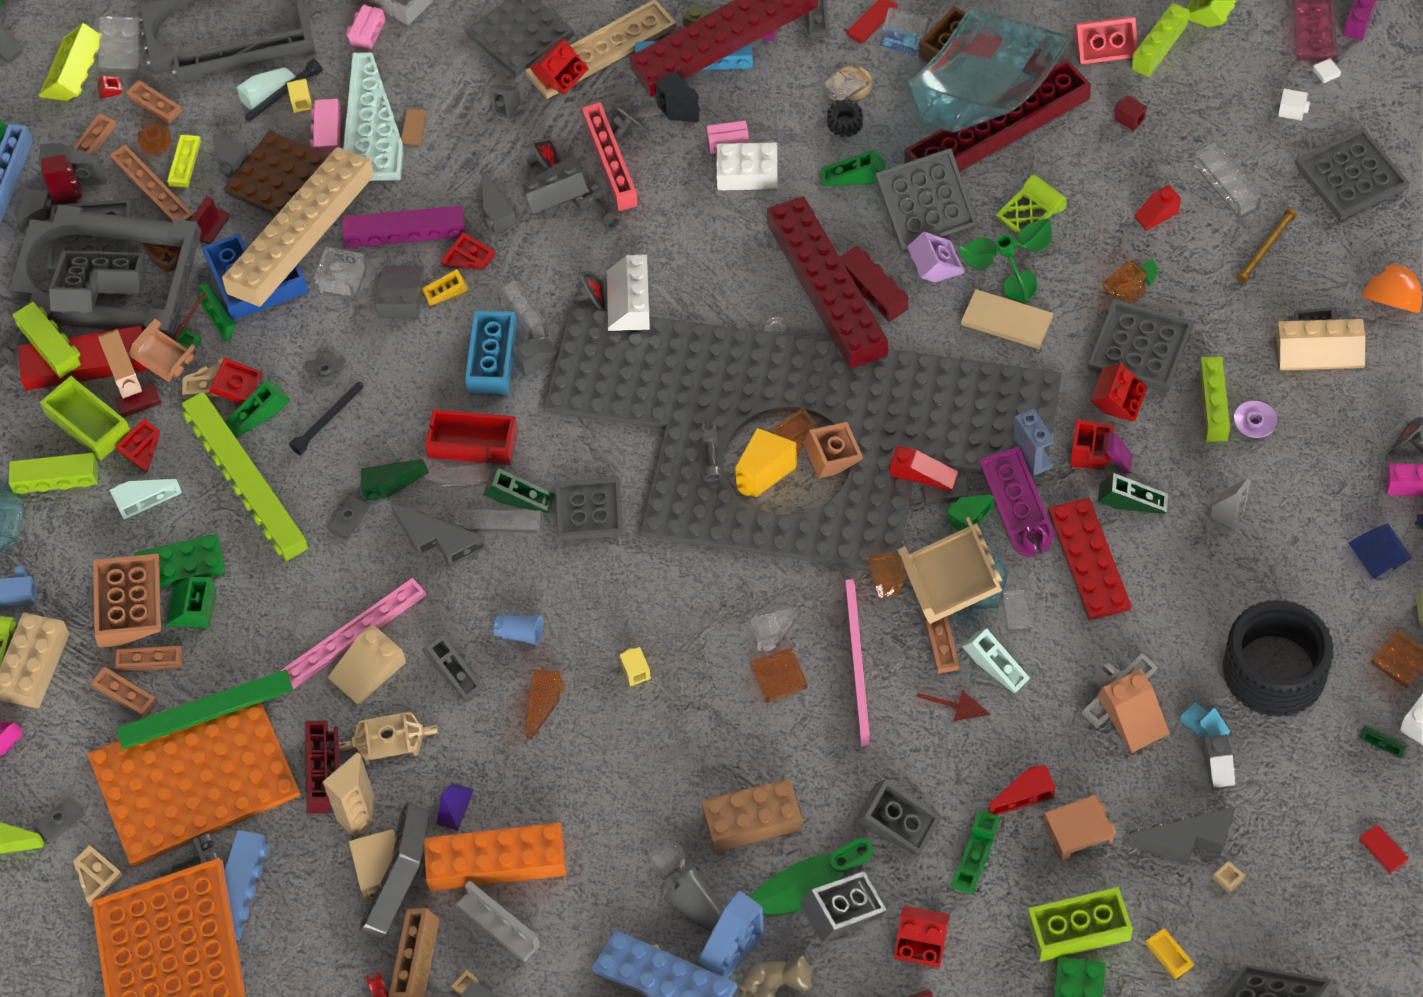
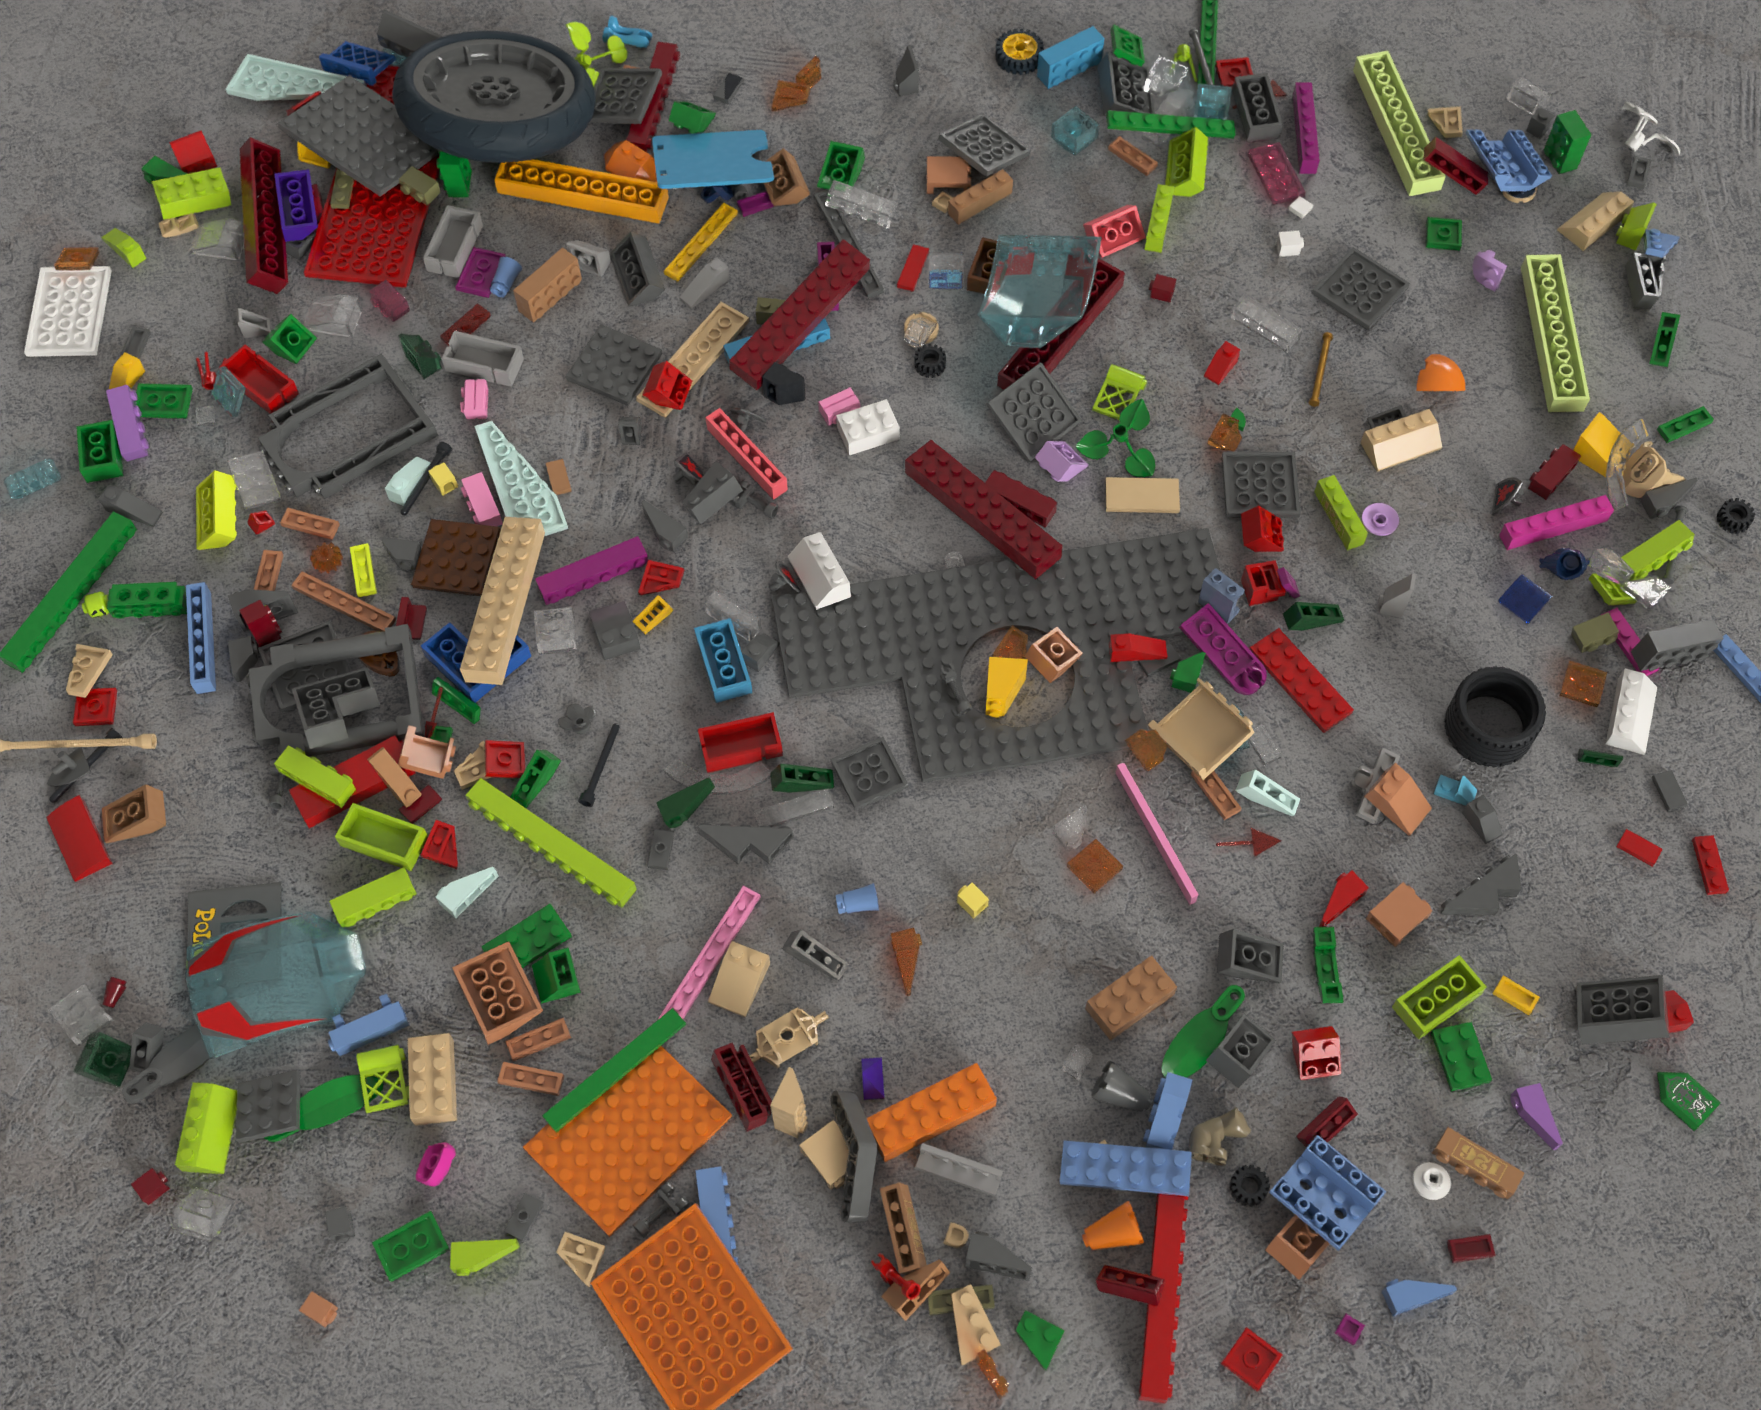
camera: 25 degrees left, 5 degrees up
green slope [821,149,886,186] -> none
tan tile [1212,860,1246,894] -> none

